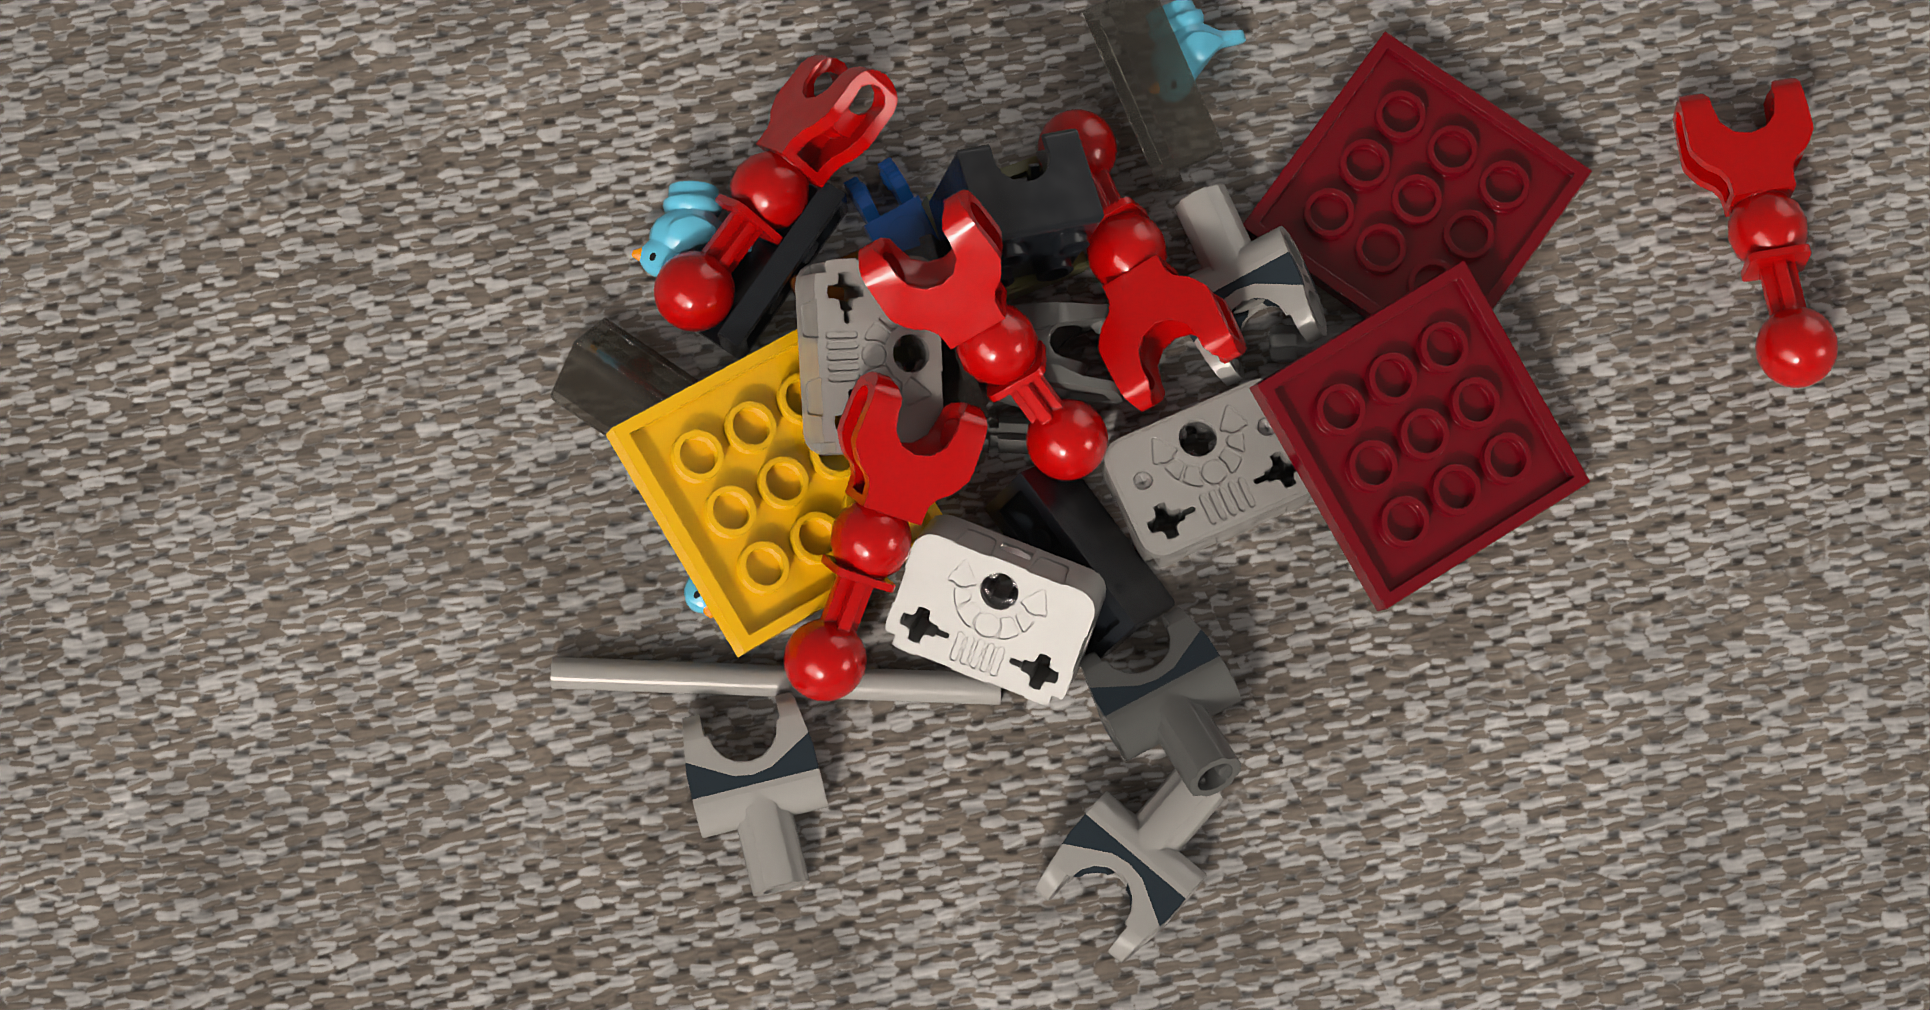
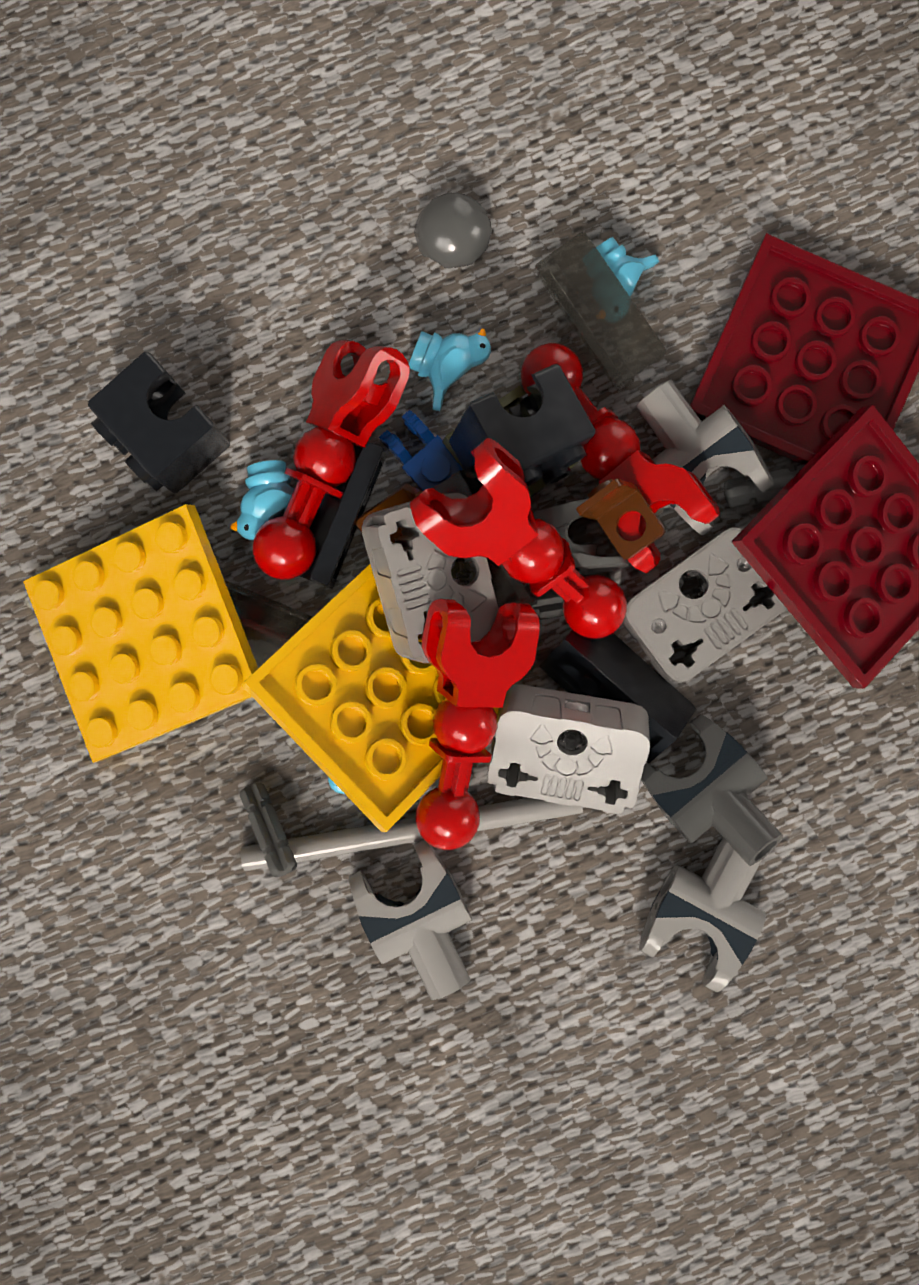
camera: 15 degrees left, 10 degrees up
none -> yellow plate [23,504,258,763]
none -> black piece [88,352,230,493]
none -> dark grey axle [240,783,297,877]
none -> medium azure animal [409,328,491,412]
none -> reddish brown bracket [576,478,666,560]

